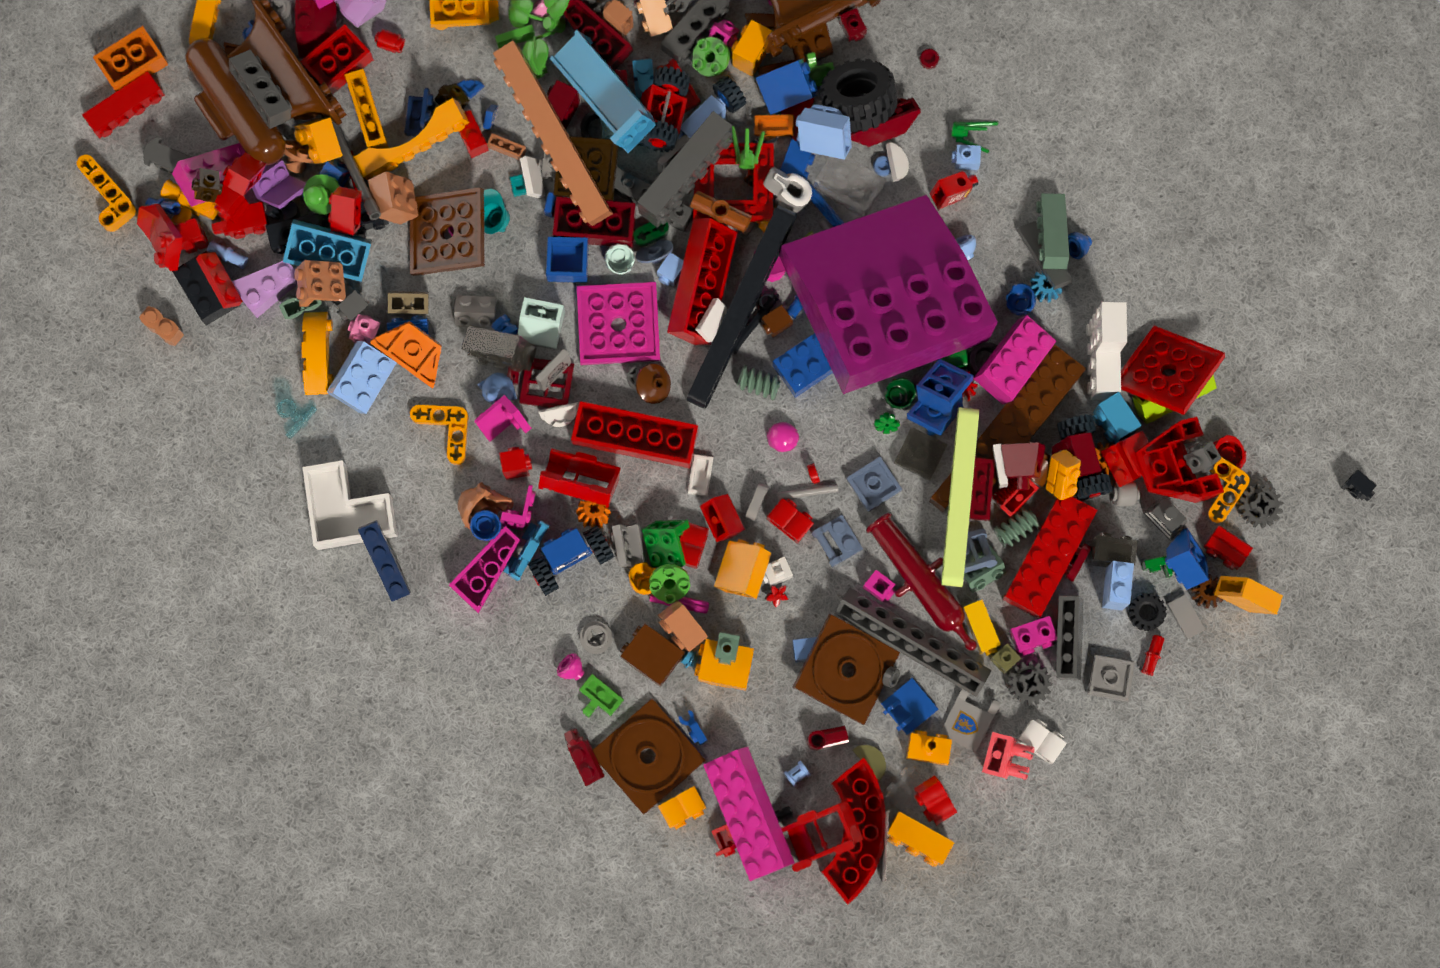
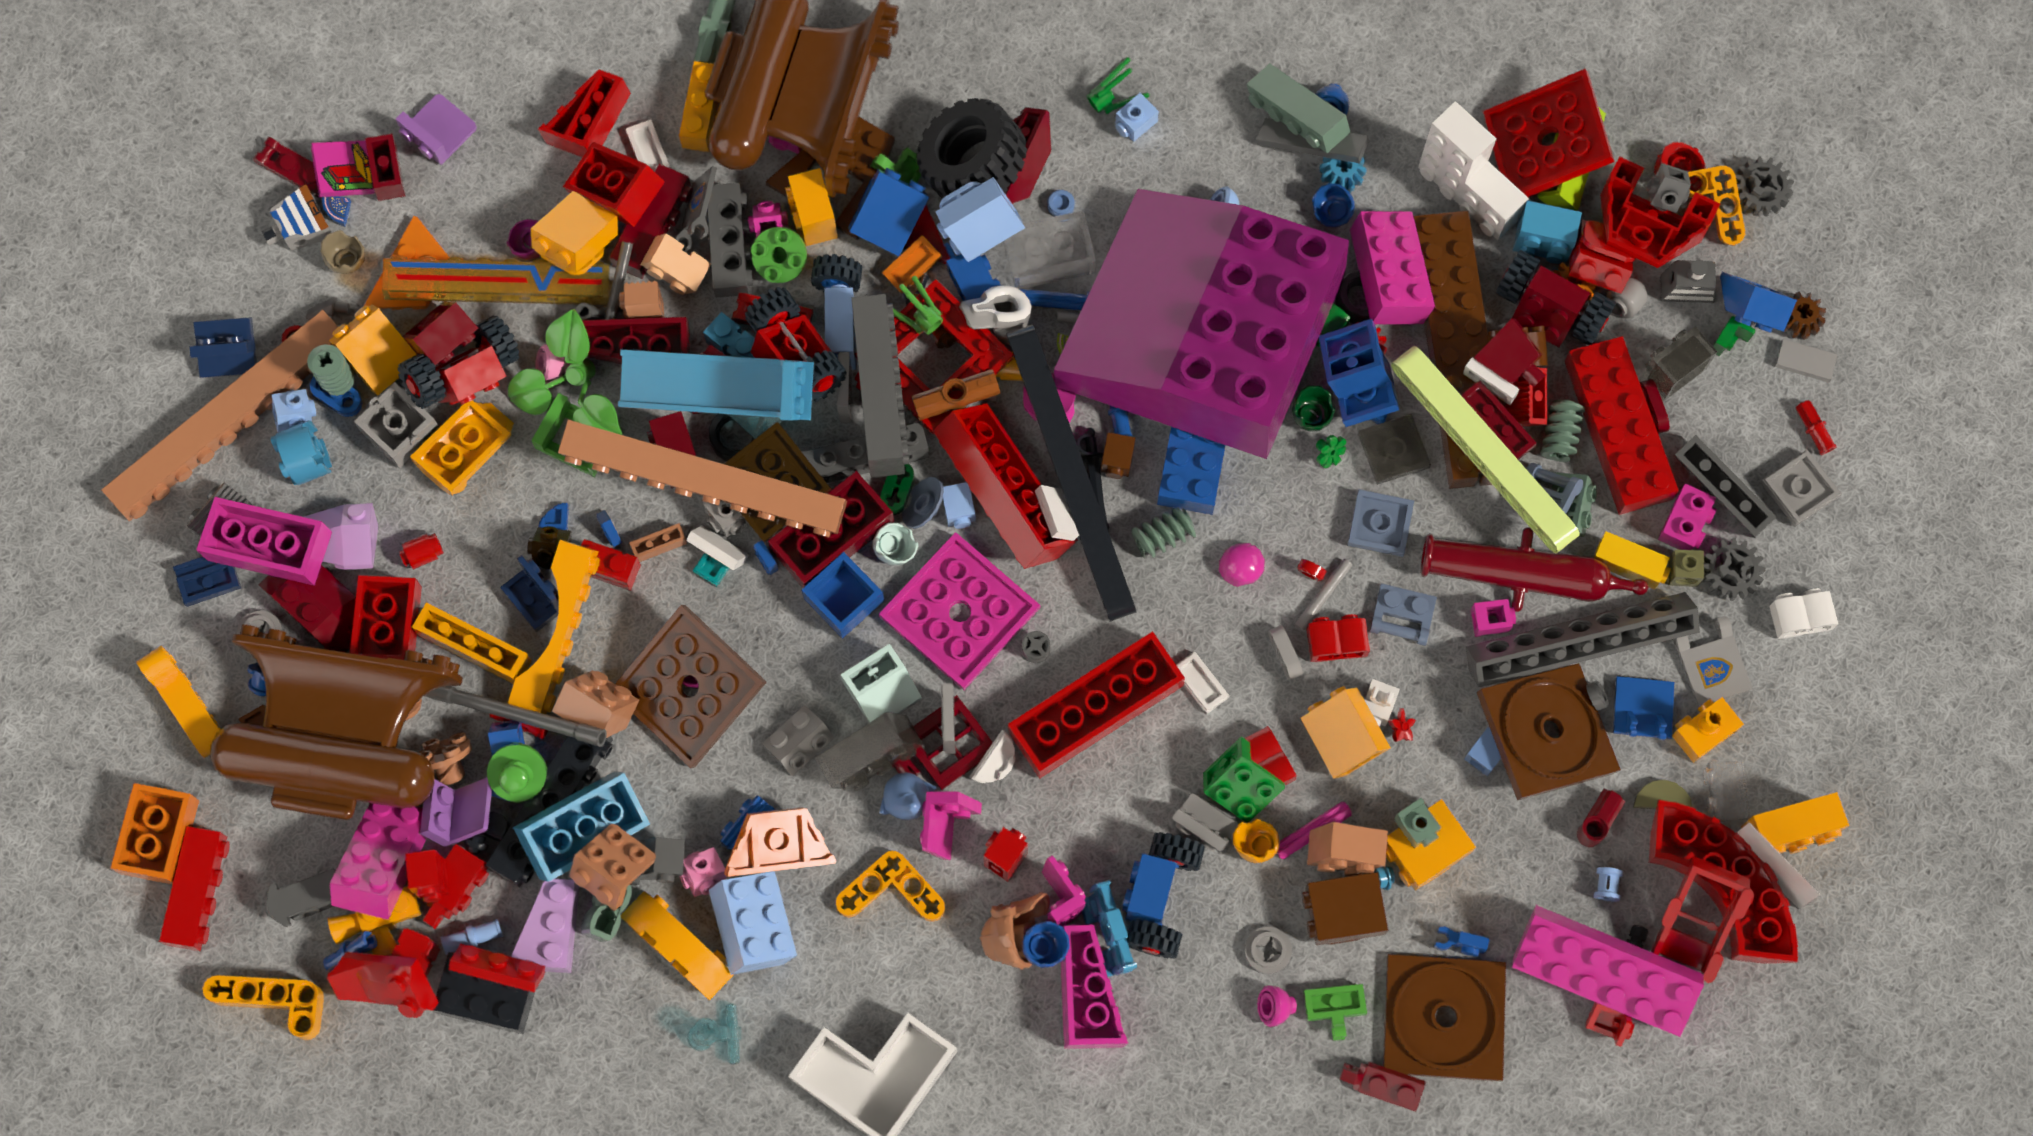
camera: 45 degrees left, 5 degrees down
nougat brick [139,306,184,346] -> none
dark brown brick [191,168,223,202] -> none
red brick [223,152,266,196] -> none
dark grey brick [229,50,292,129] -> none
light orange brick [294,118,343,164] -> none
red brick [328,187,362,235] -> none
dark blue plate [358,520,411,602] -> none
dark tan brick [388,291,429,314] -> none
teal piece [484,188,510,235] -> none
blue wheel [491,314,518,342] -> none
red piece [538,448,621,508] -> none
orange gear [576,500,611,529] -> none
reddish brown dish [636,364,671,404] -> none
bright green plate [649,564,690,604] -> none
light orange brick [658,786,707,830] -> none
red brick [700,494,745,543] -> none
dark red brick [839,8,867,42] -> none
white tile [886,143,909,182] -> none
red brick [914,775,957,826] -> none
dark red tile [919,49,939,69] -> none
red torso [930,171,979,211] -> none
coral brick [982,732,1035,780] -> none
light orange brick [1046,450,1081,500] -> none
light blue brick [1102,561,1134,610] -> none
black tyre [1128,593,1167,631] -> none
red brick [1203,525,1253,570] -> none
light orange brick [1214,576,1283,615] -> none
black brick [1341,470,1377,502] -> none

